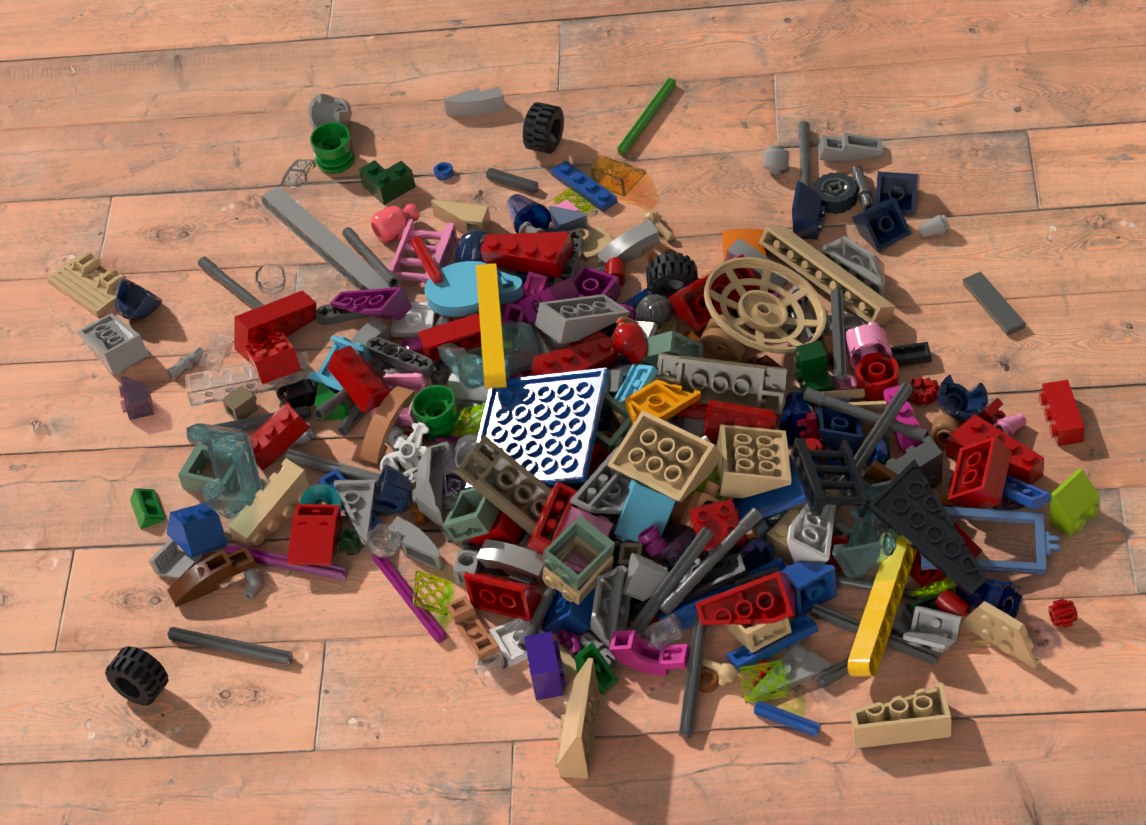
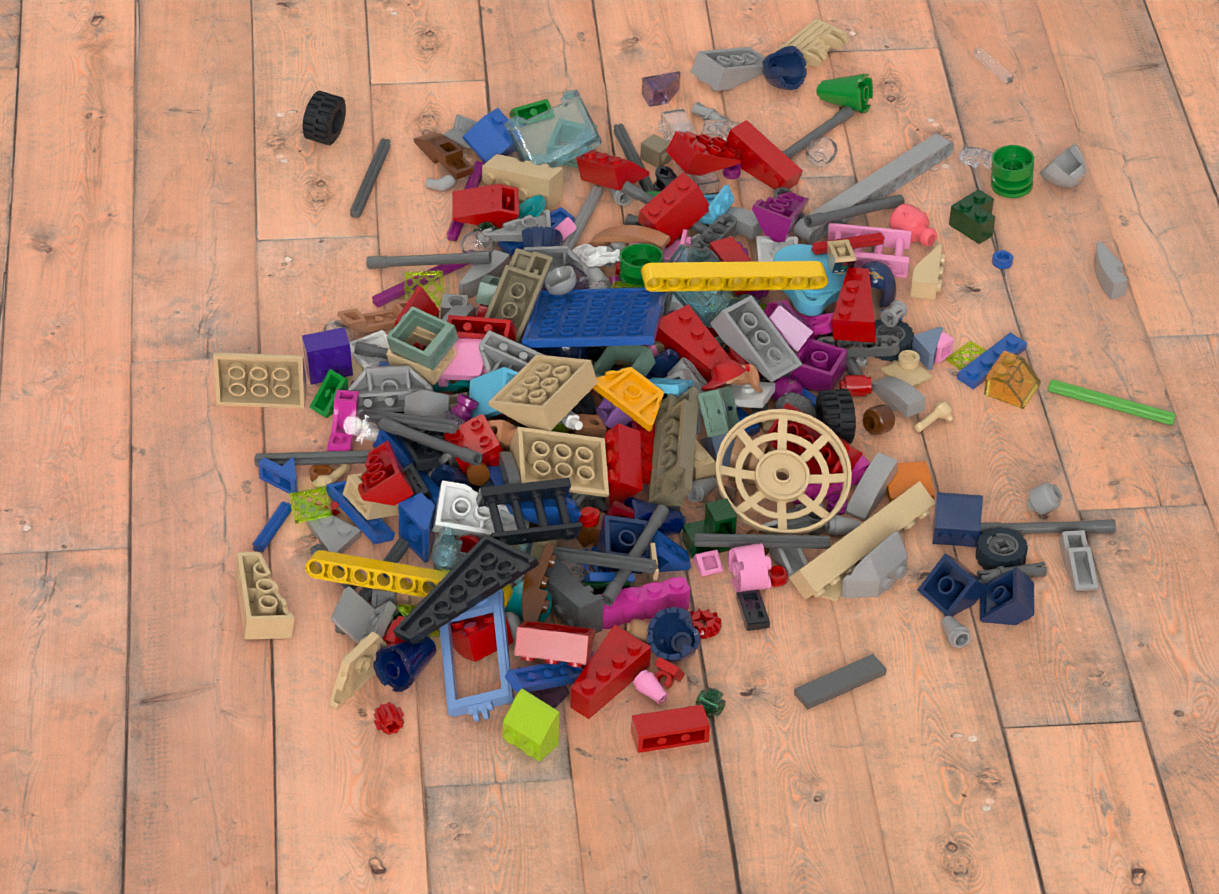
camera: 75 degrees right, 5 degrees down
dark grey axle [486,168,539,193] -> none
clear blue cone [507,194,552,234] -> none
black tyre [523,102,564,154] -> none
tan tile [822,389,865,400] -> none
red brick [855,353,899,402] -> none
none -> blue slope [259,457,298,497]
none -> dark grey piece [366,251,492,269]
none -> dark grey beam [498,451,520,485]
none -> bright pink slope [553,217,577,241]
none -> clear green gear [696,687,726,718]
none -> green cone [816,73,873,113]
none -> tan slope [827,239,856,274]

